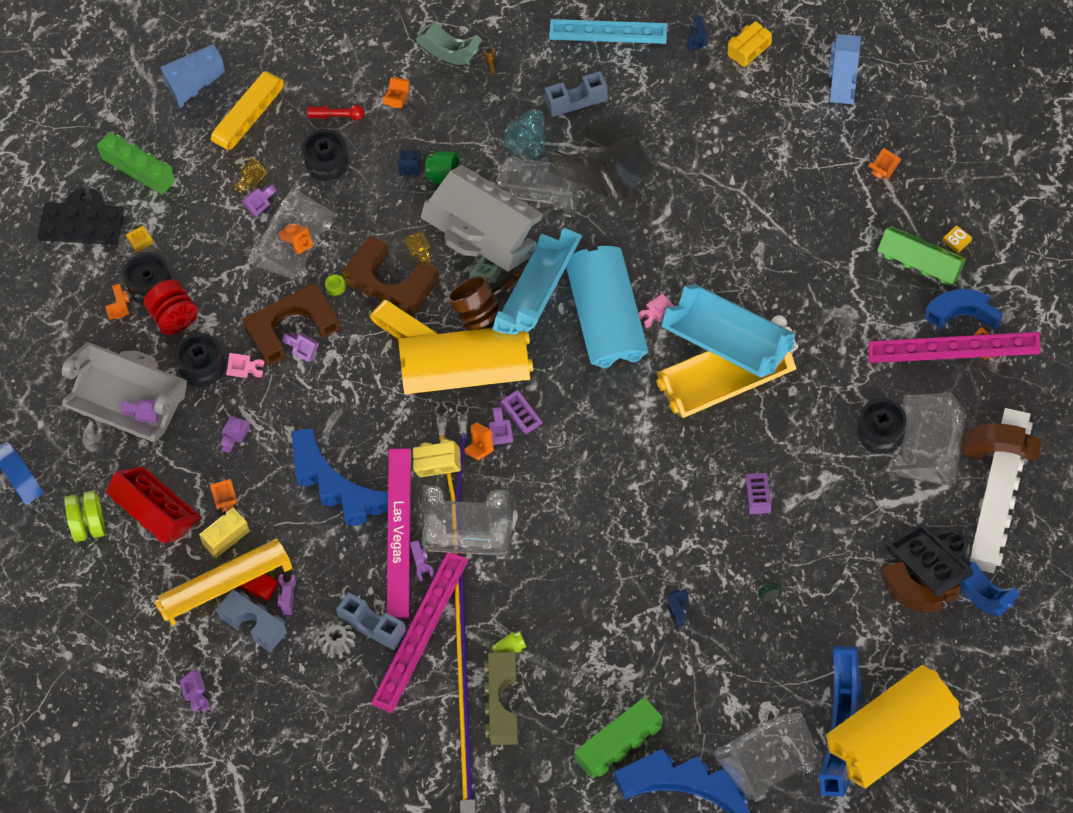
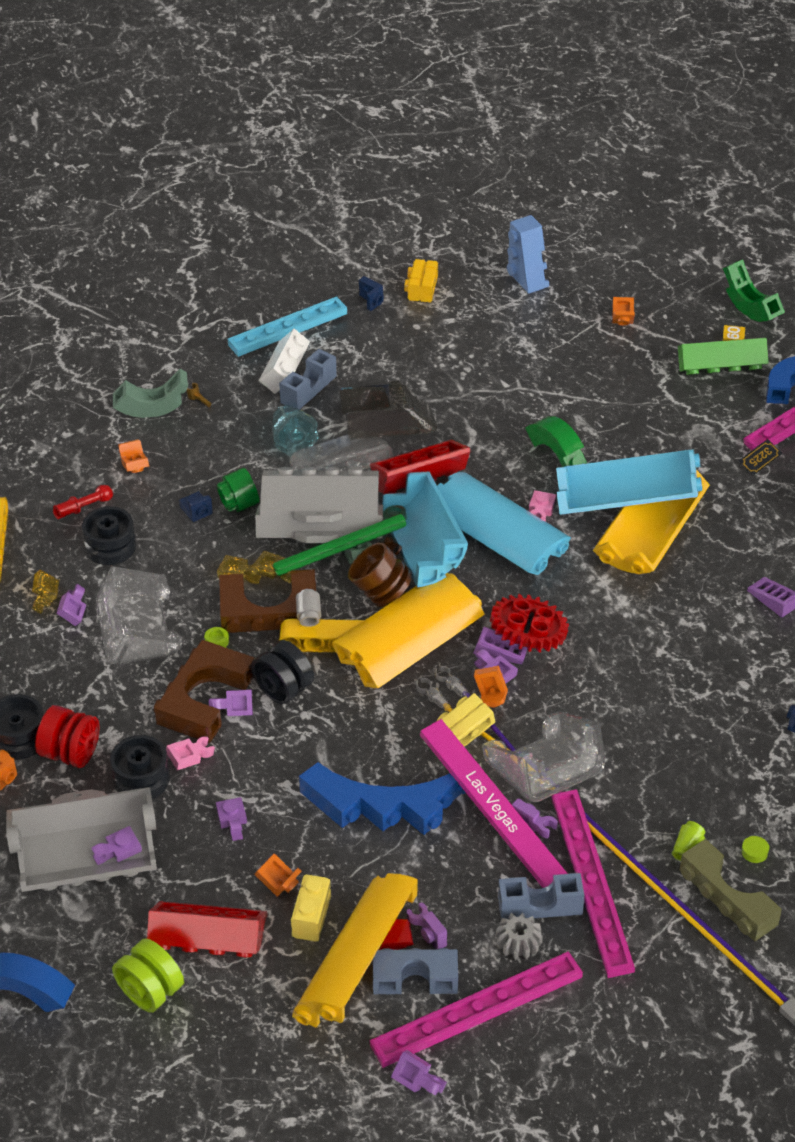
camera: 40 degrees left, 15 degrees down
orange bracket [278,223,313,254] -> none
none -> clear yellow plate [217,555,262,584]
none -> black wheel [251,640,314,705]
none -> white brick [259,329,310,394]
none -> green axle [273,514,406,576]
none -> light grey brick [296,589,321,627]
none -> red slope [370,440,470,495]
none -> dark pink tile [370,951,583,1068]
none -> clear green tile [383,505,407,520]
none -> red gear [490,594,569,653]
none -> green arch [525,416,587,467]
none -> green arch [723,259,785,322]
none -> black sticker [739,439,783,476]
none -> lime tile [741,836,769,863]

